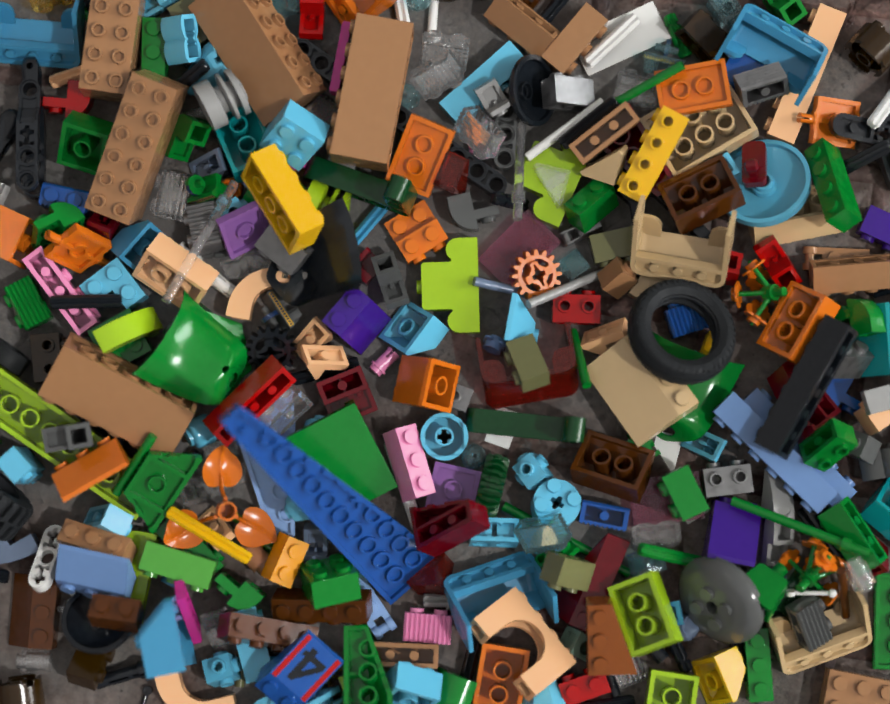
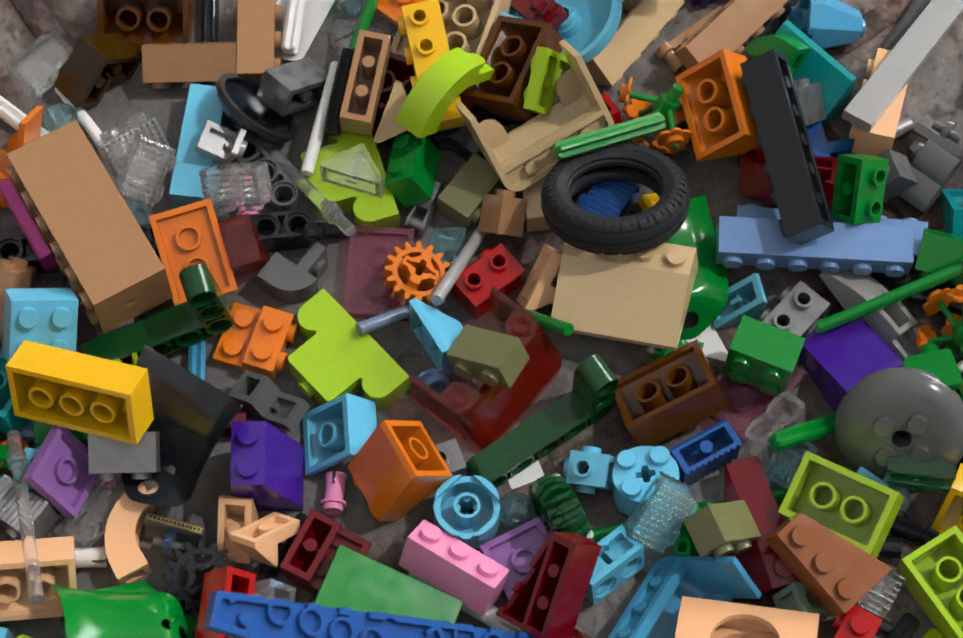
camera: 45 degrees left, 20 degrees down
red brick [753,234,803,288] -> none
none -> lime arch [395,47,495,138]
none -> lime wing [523,46,571,115]
none -> green axle [553,112,666,160]
none -> clear green plate [881,454,957,494]

